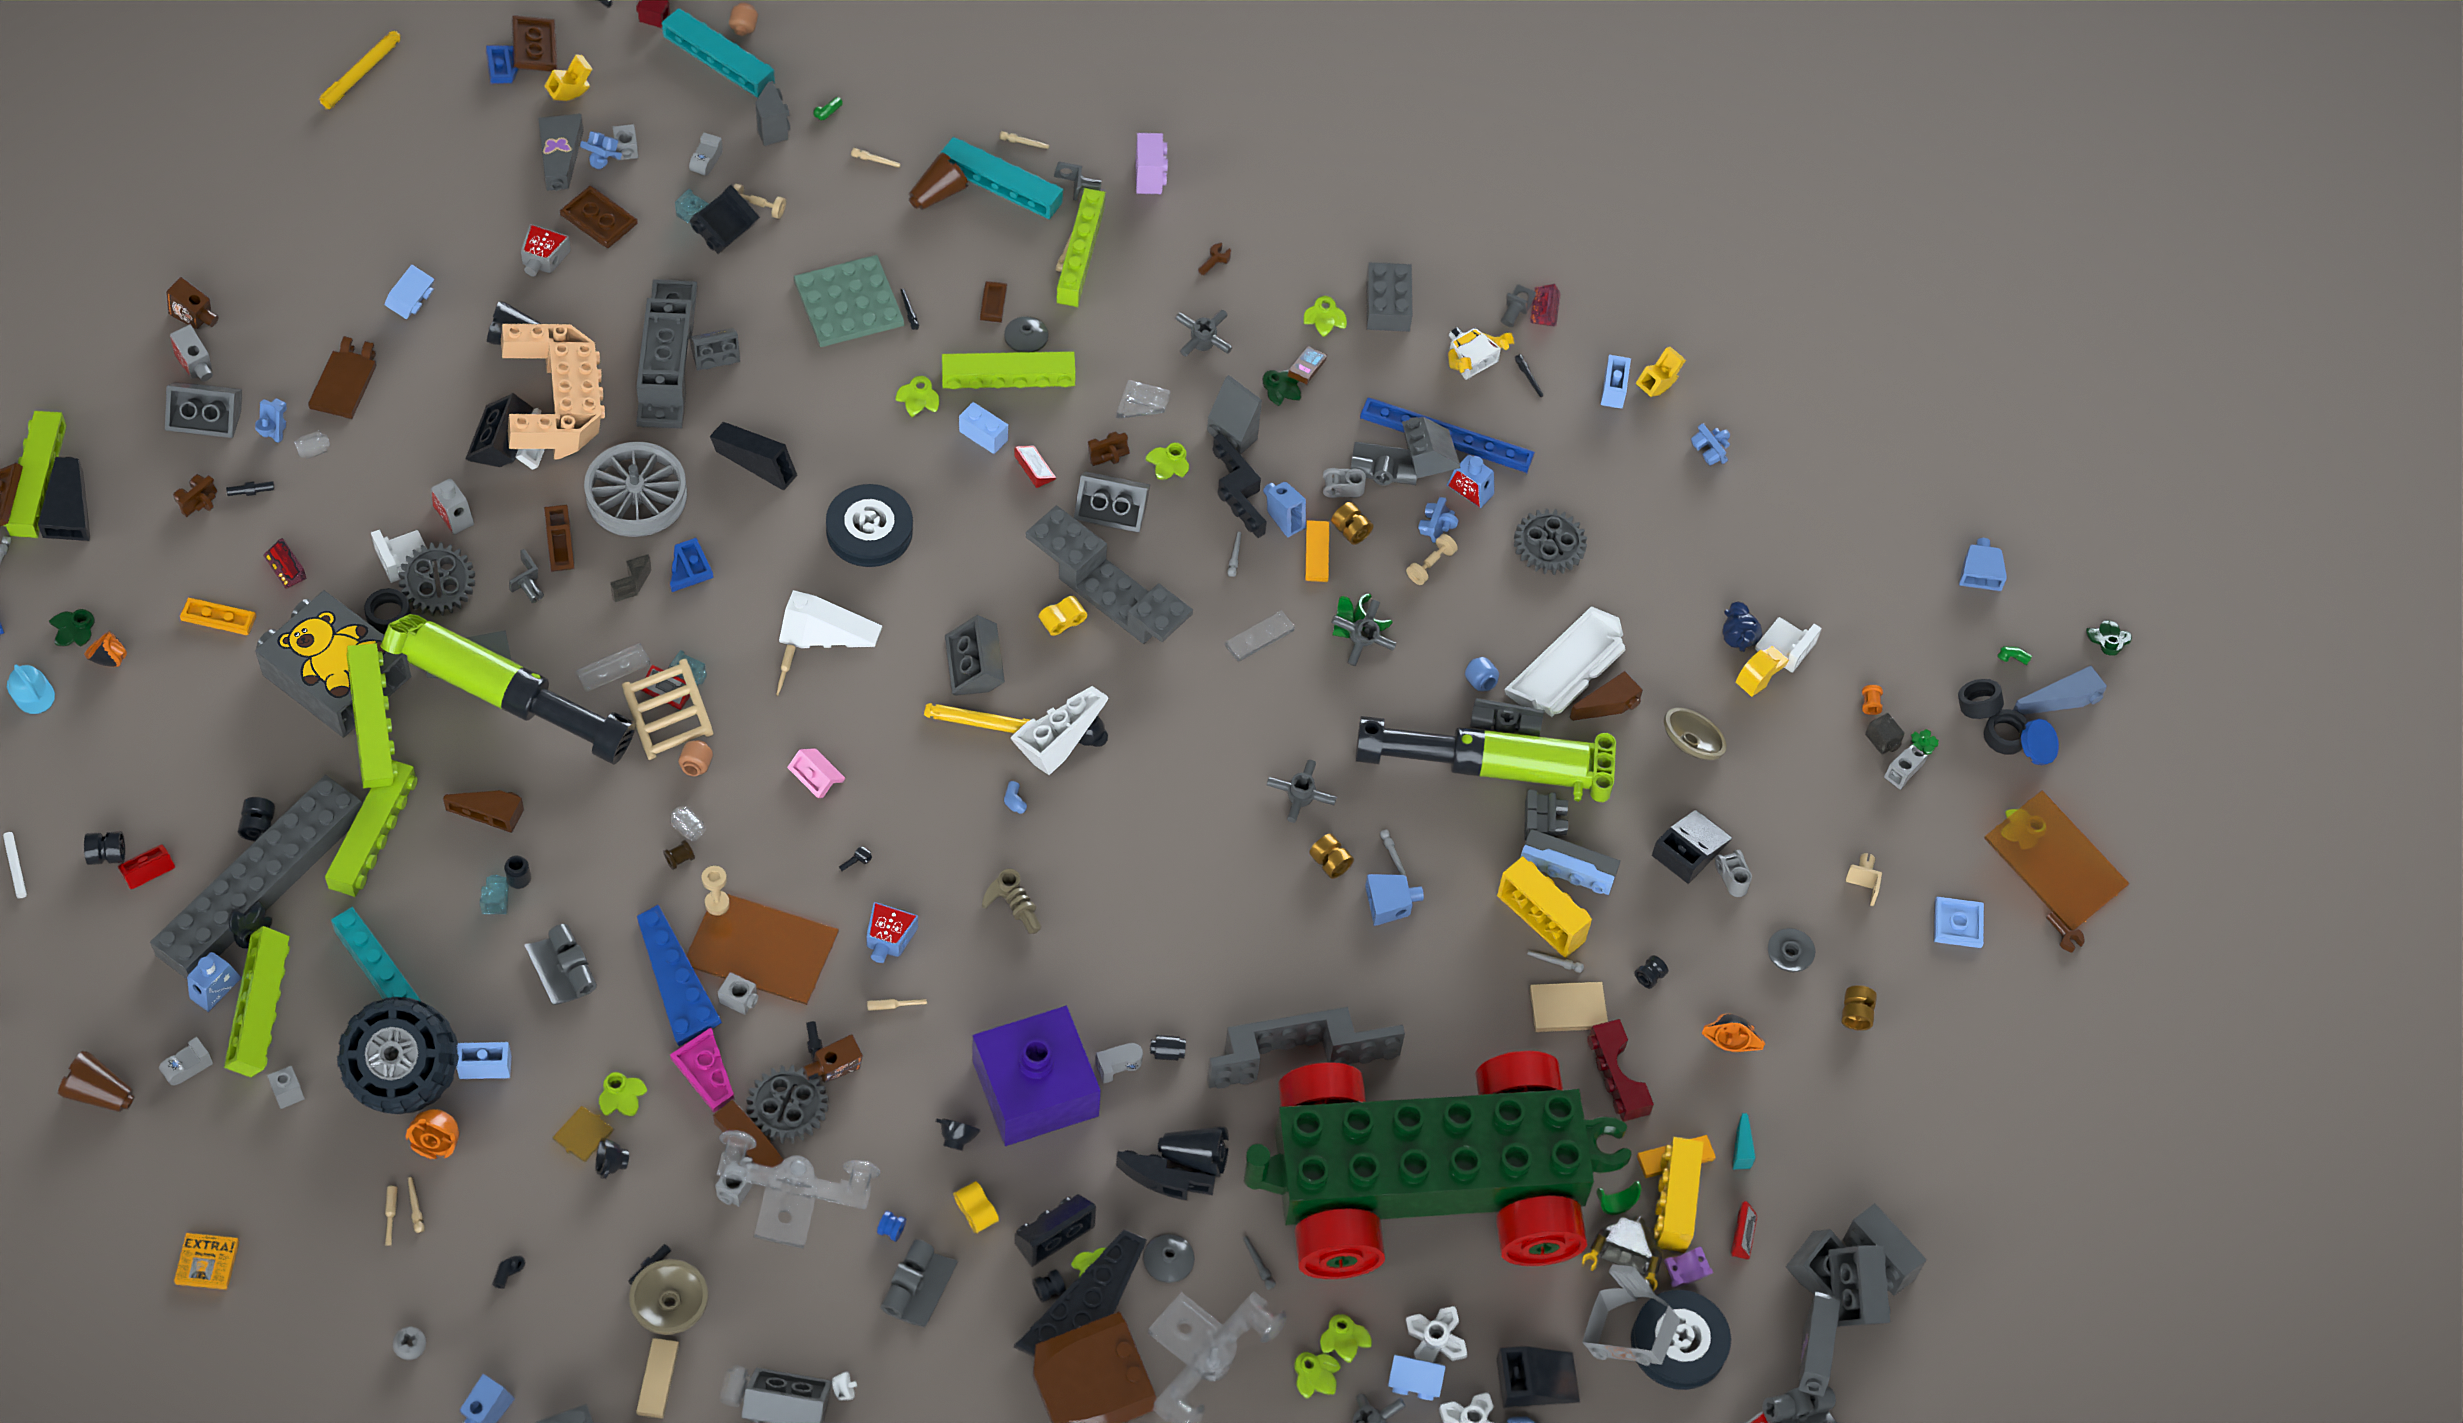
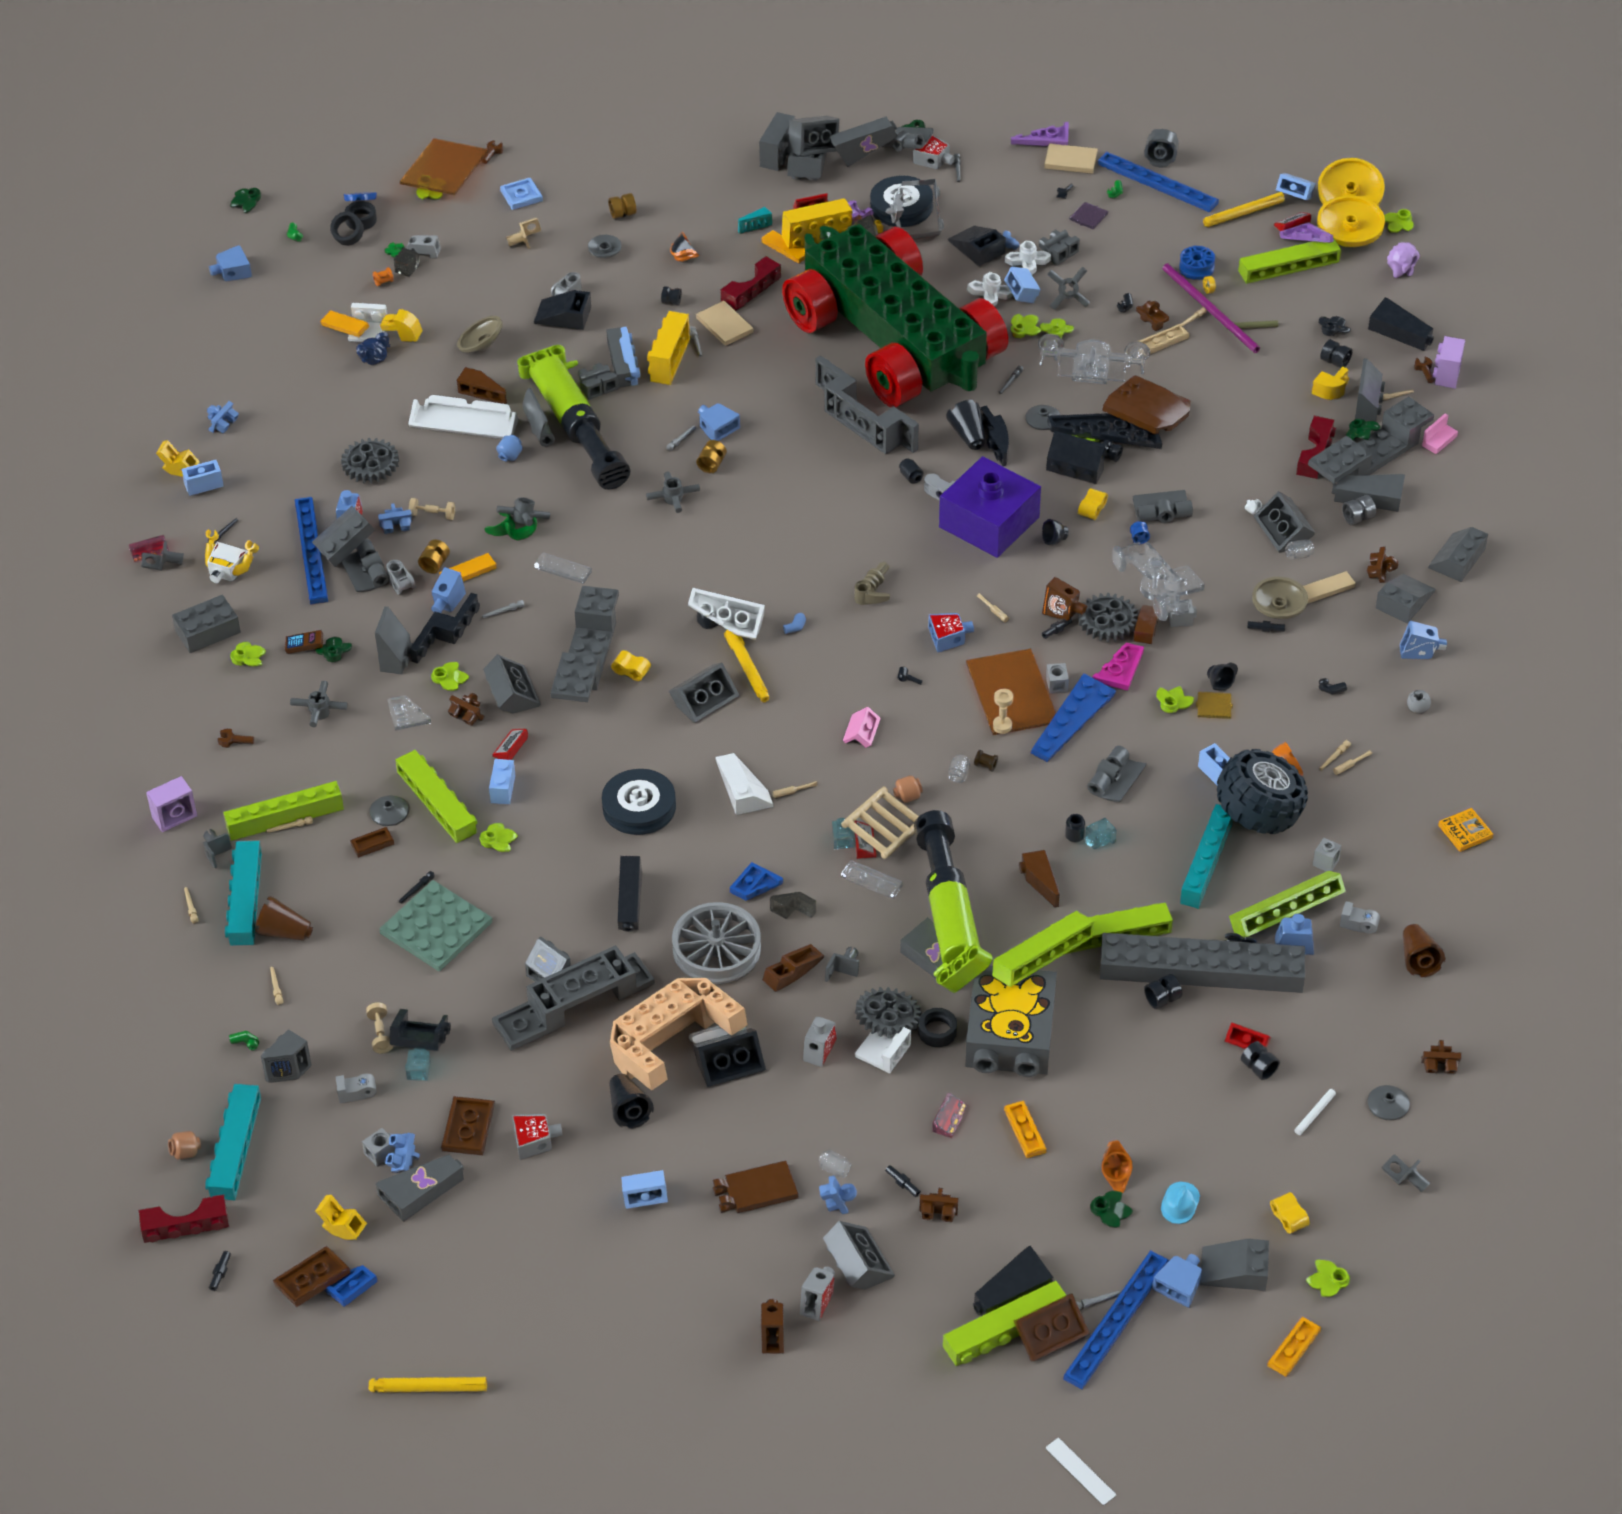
camera: 115 degrees left, 10 degrees down
sand blue slope [2013,666,2107,715] -> none
none -> light orange tile [320,310,370,337]

